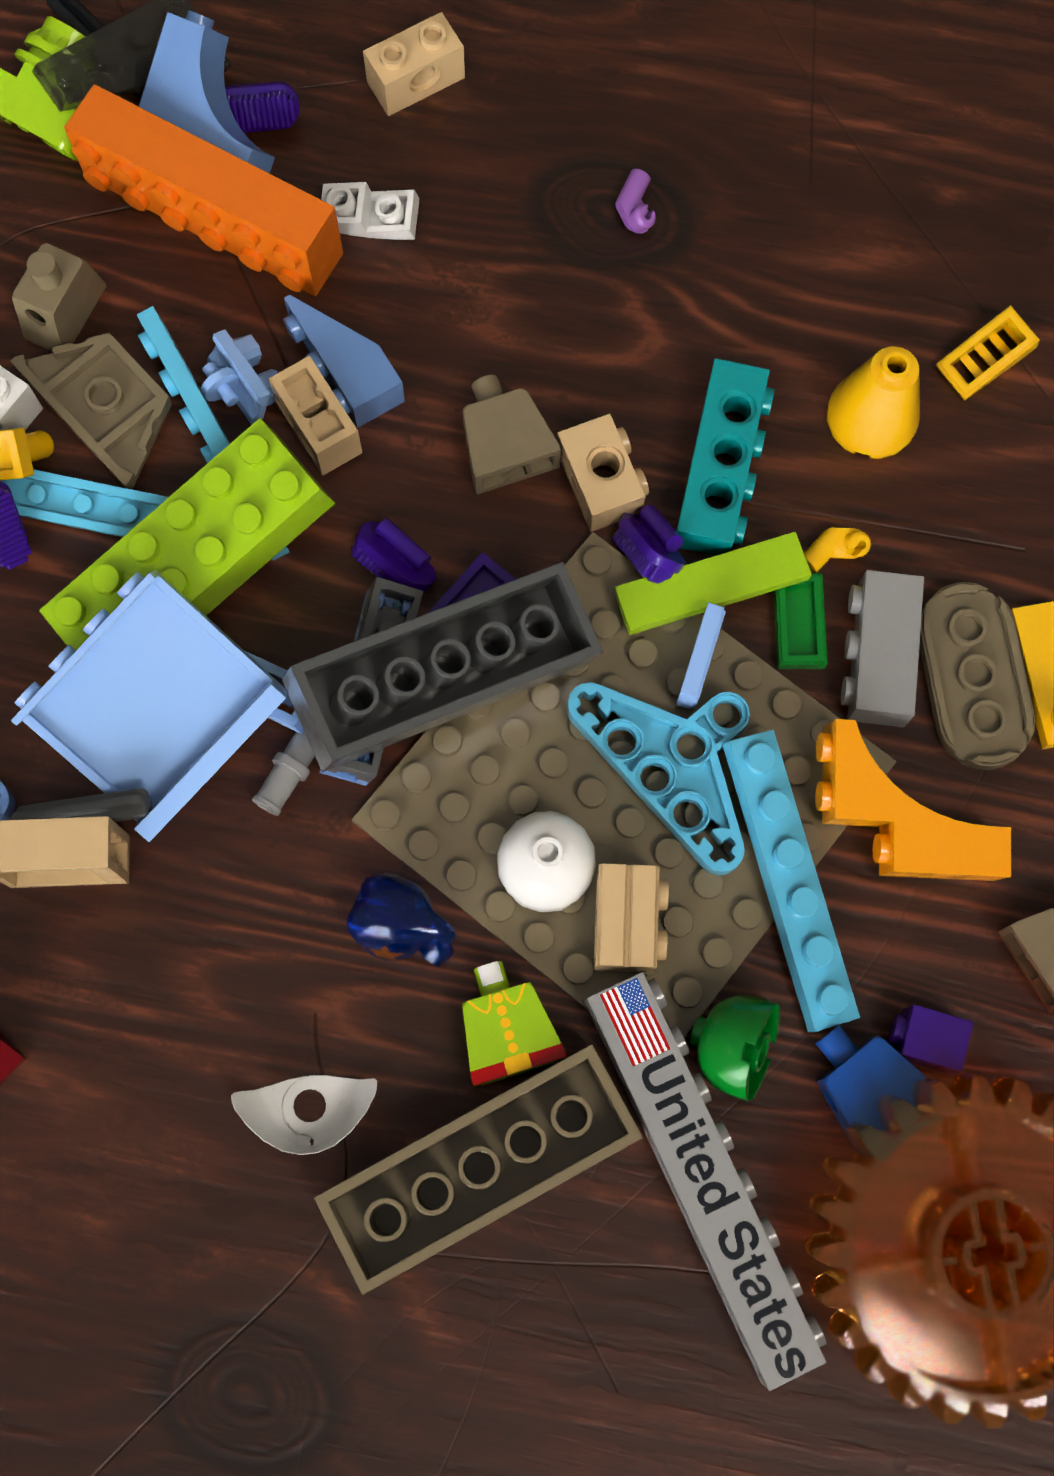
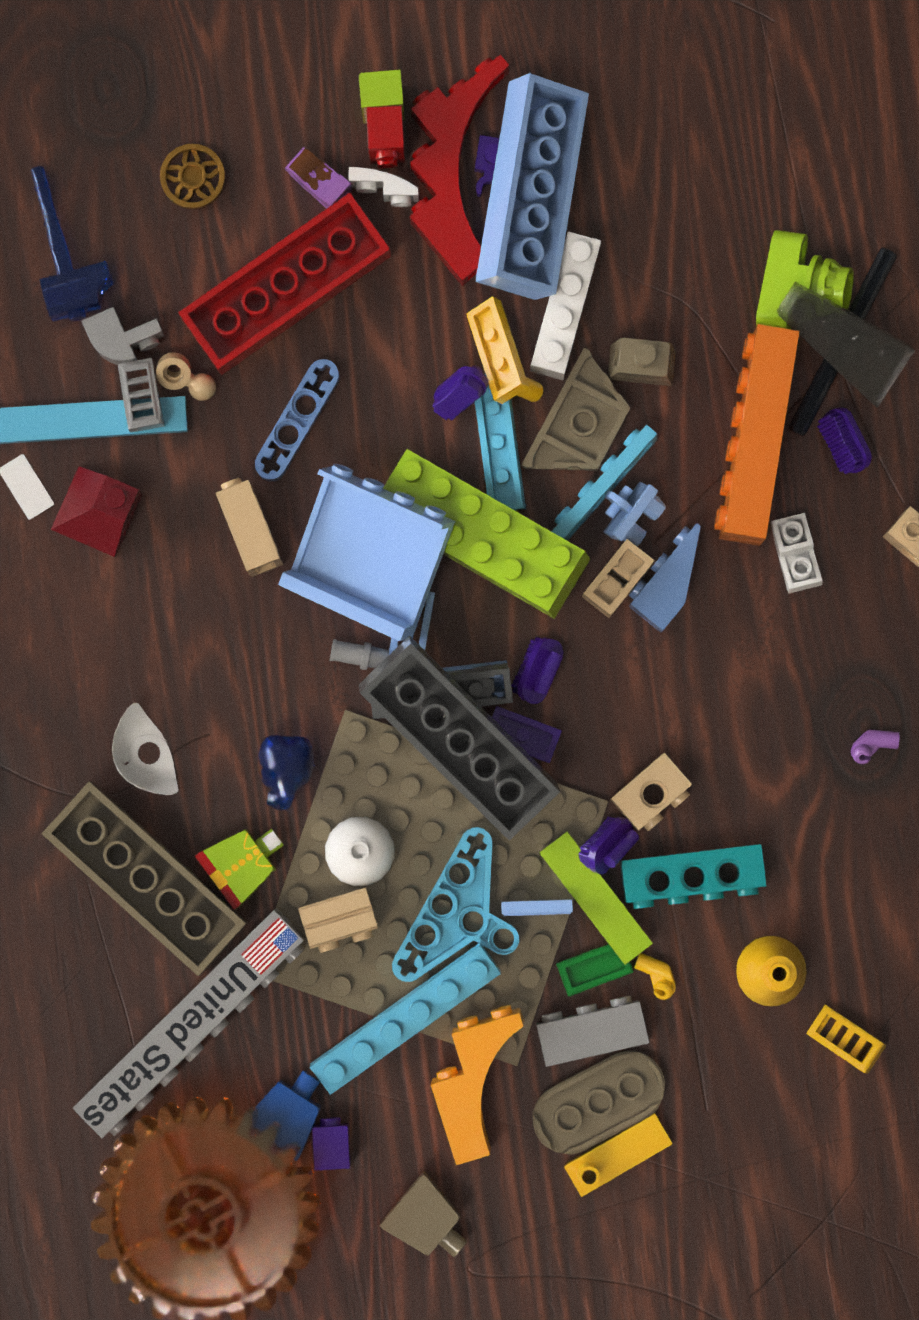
camera: 75 degrees right, 10 degrees up
dark grey axle [12,788,152,822] -> none
medium blue arch [139,10,275,174] -> none
dark tan torso [462,375,561,495] -> none
green cylinder [690,995,780,1101] -> none

